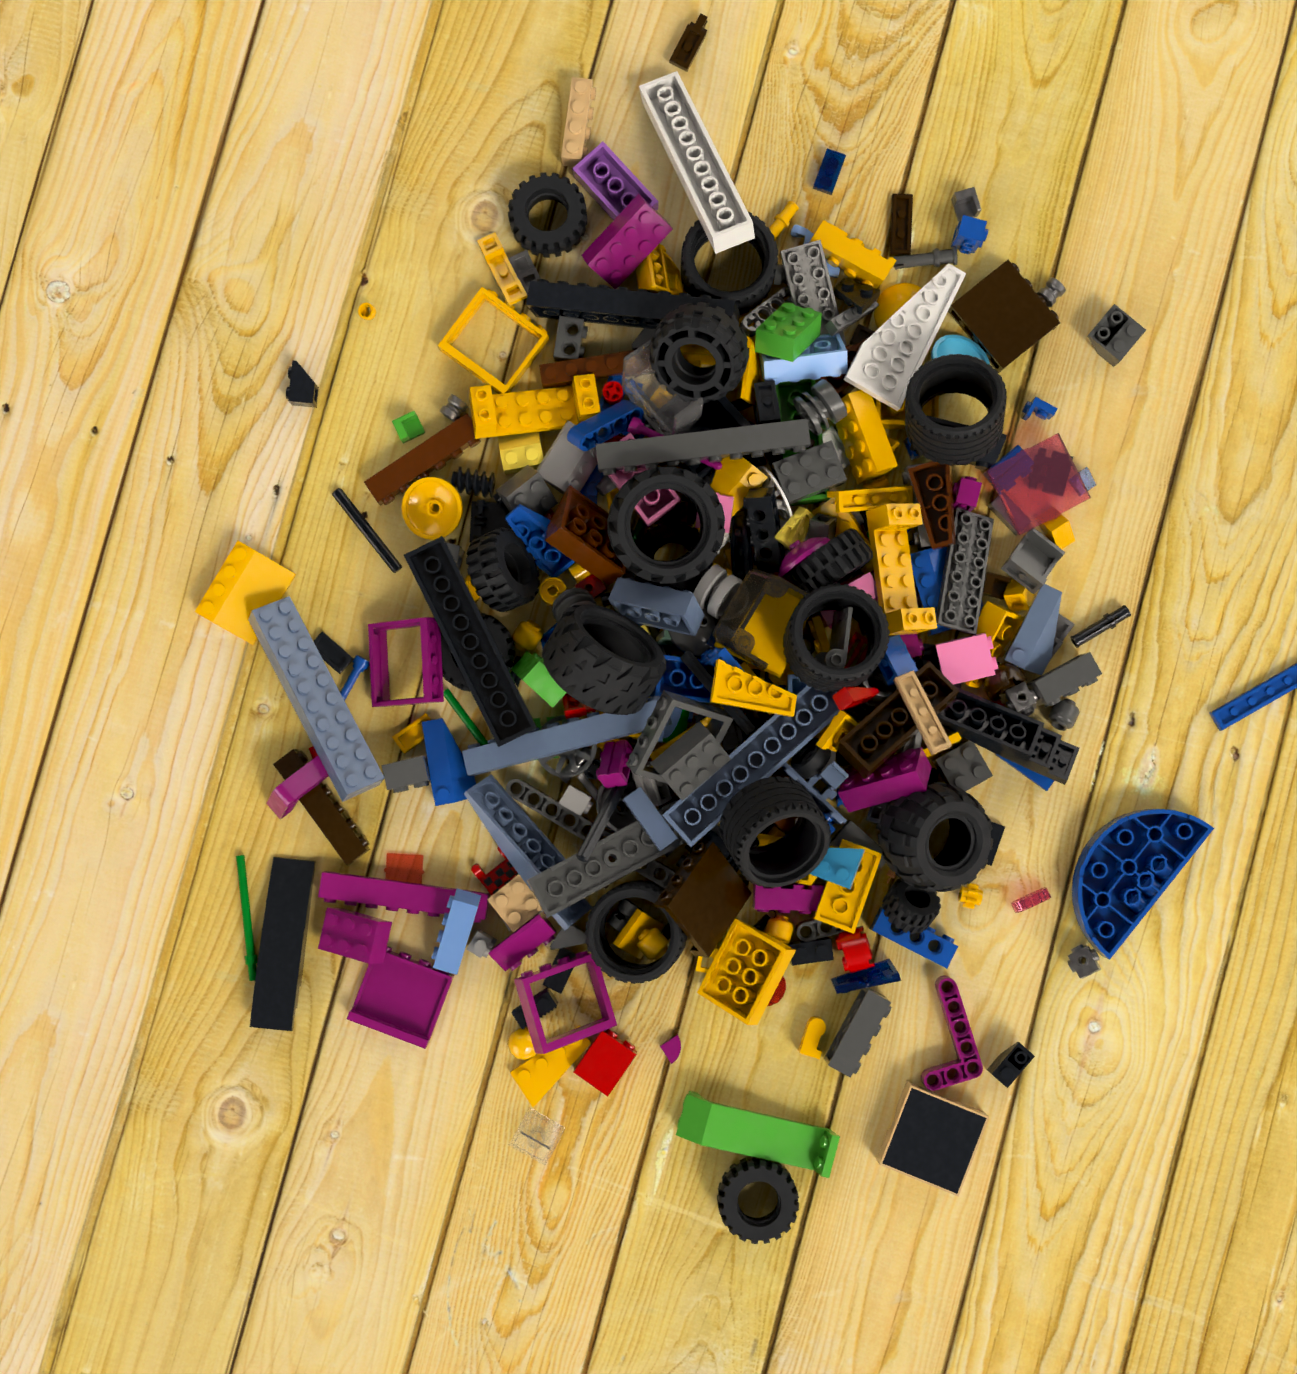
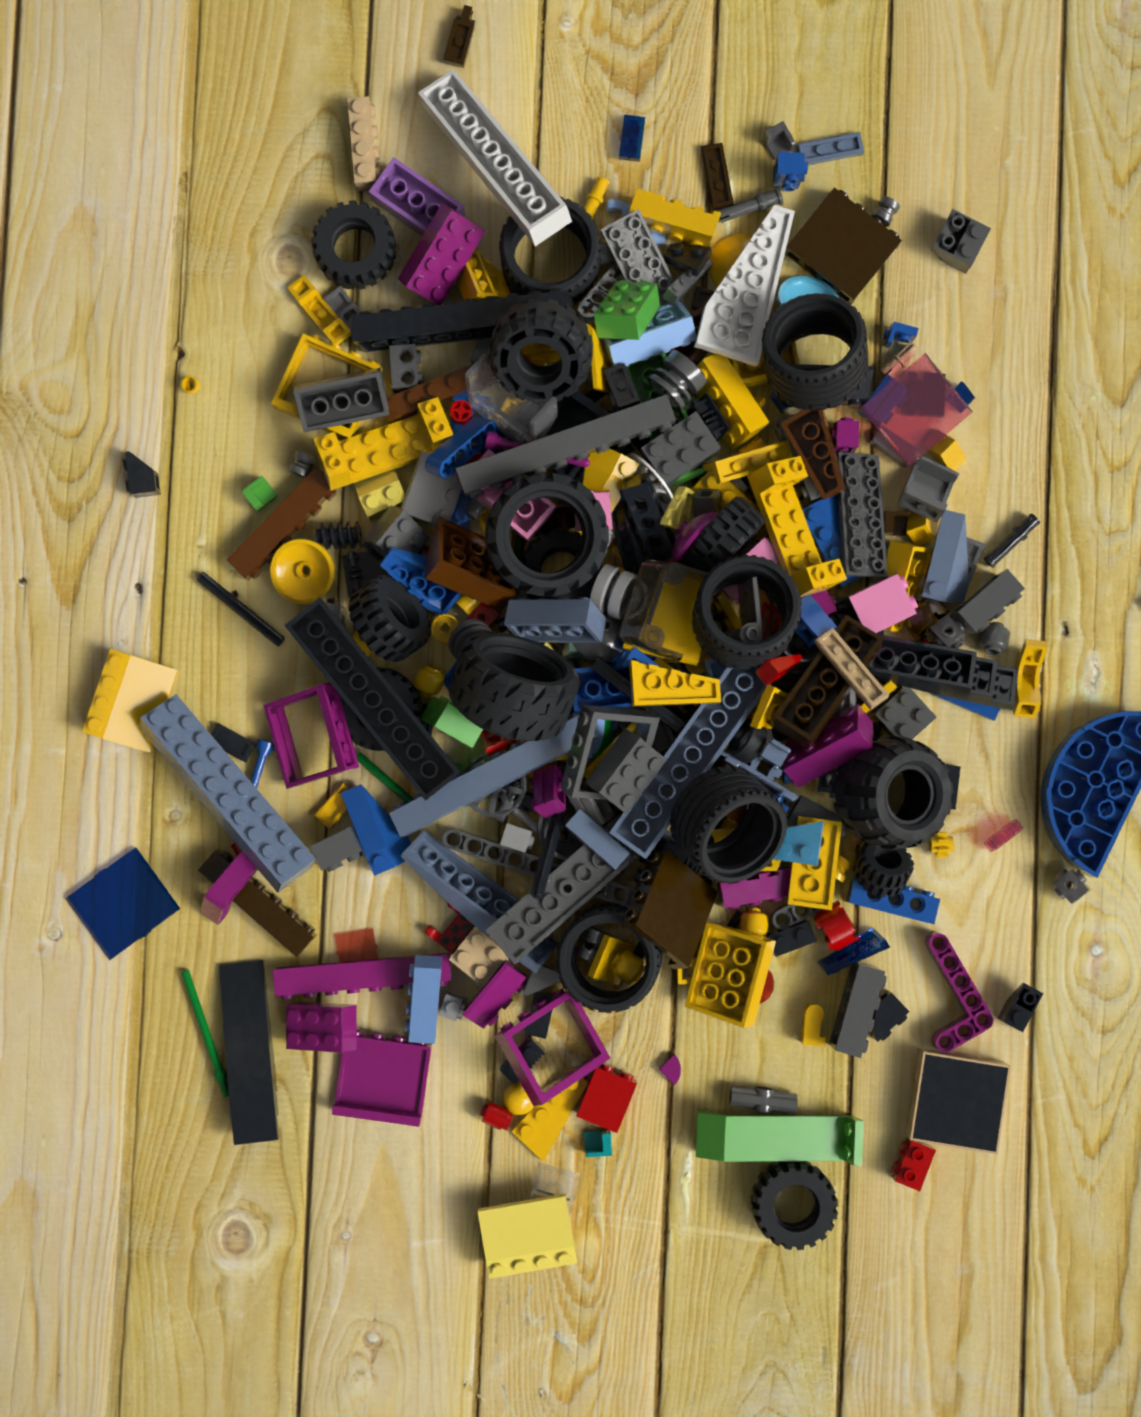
camera: 15 degrees left, 0 degrees up
none -> clear blue piece [66,847,180,960]
none -> dark grey slope [293,367,390,433]
none -> light yellow slope [477,1193,577,1279]
none -> red brick [479,1101,514,1131]
none -> teal panel [584,1130,612,1157]
none -> black hinge [687,392,731,441]
none -> dark grey piece [729,1086,798,1114]
none -> sand blue tile [796,132,864,166]
none -> yellow wheel [836,855,853,883]
none -> black slope [871,990,910,1042]
none -> tan axle [879,342,918,377]
none -> red brick [891,1138,936,1192]
none -> yellow arch [1013,639,1048,718]

